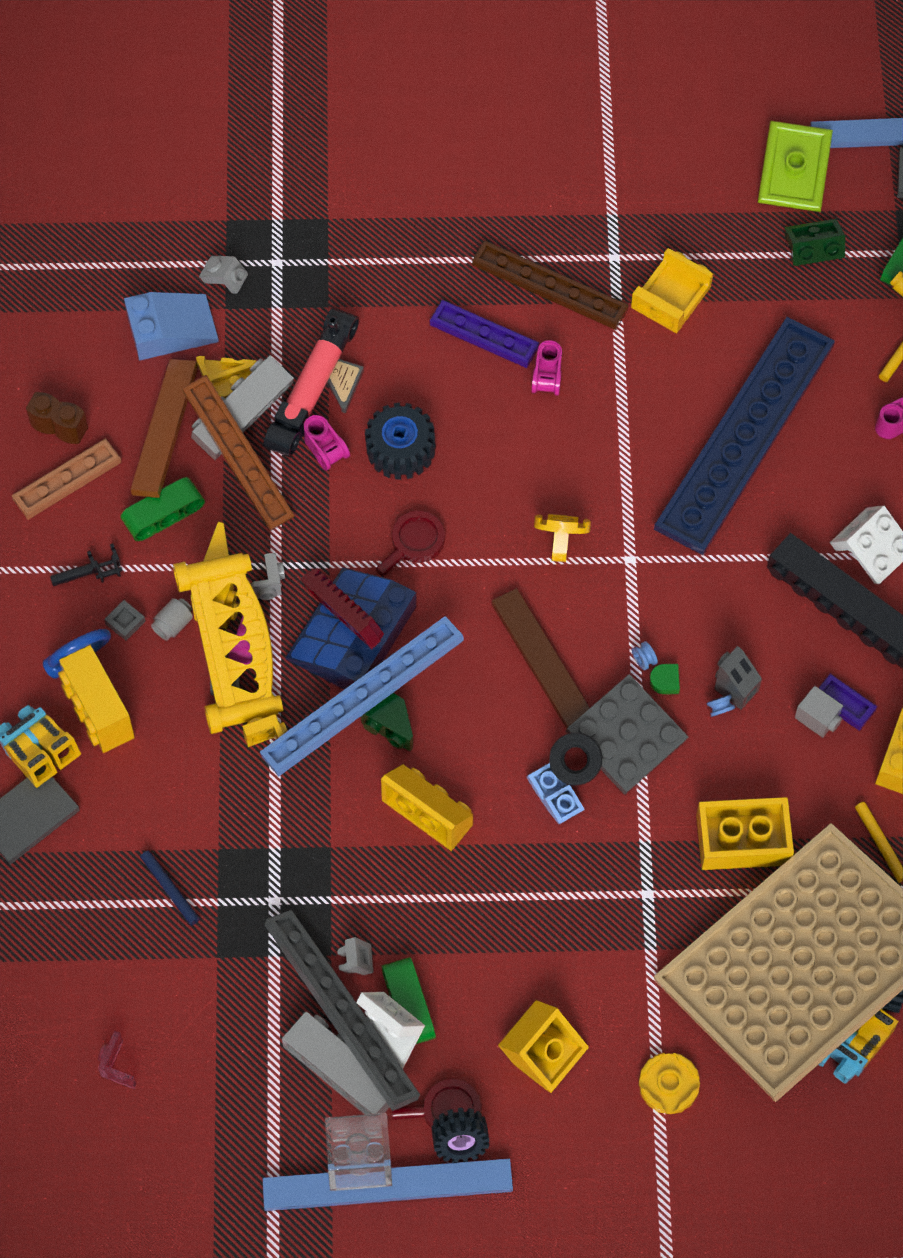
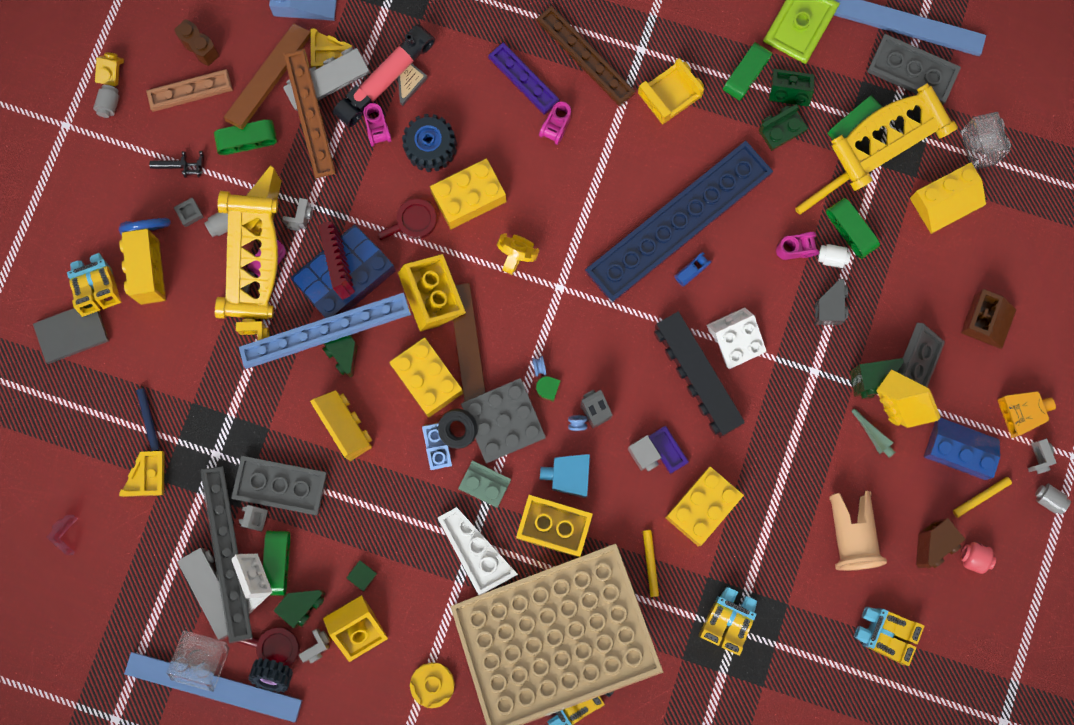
camera: 20 degrees right, 15 degrees up
none -> yellow wing [119,451,165,497]
none -> dark grey plate [231,456,328,516]
none -> dark green slope [273,590,326,628]
none -> light grey bracket [299,629,330,664]
none -> dark green tile [346,560,377,591]
none -> yellow brick [389,337,463,418]
none -> yellow slope [398,254,466,332]
none -> yellow brick [430,158,506,230]
none -> white wing [438,507,518,595]
none -> sand green plate [458,460,511,508]
none -> dark azure torso [540,454,590,498]
none -> blue bar [674,252,712,287]
none -> green beam [723,42,773,101]
none -> dark green bracket [759,104,808,151]

